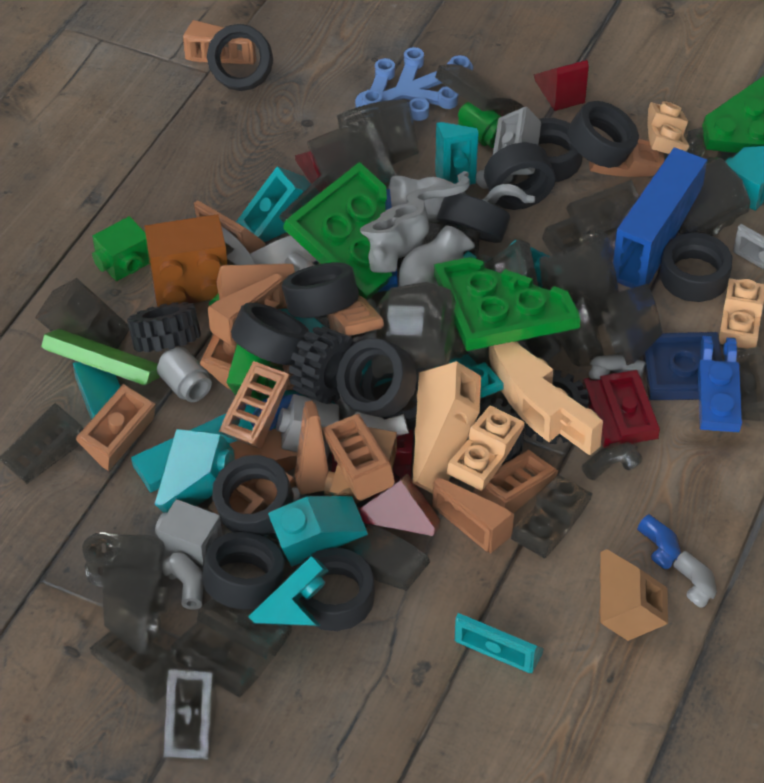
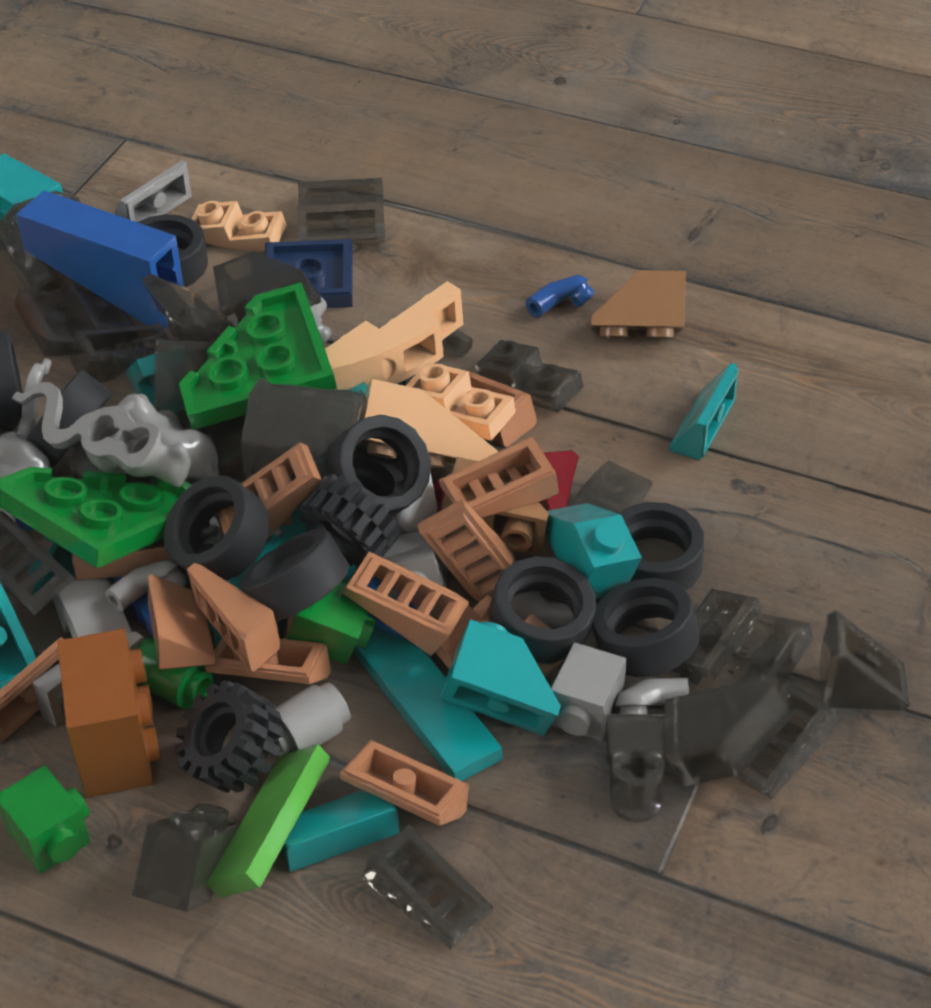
camera: 90 degrees left, 5 degrees down
teal slope [248,556,329,626] -> none
nougat slope [432,477,514,554] -> none
dark red plate [583,370,660,448] -> none
light grey arm [673,551,717,608] -> none
blue hinge [698,336,742,433] -> none

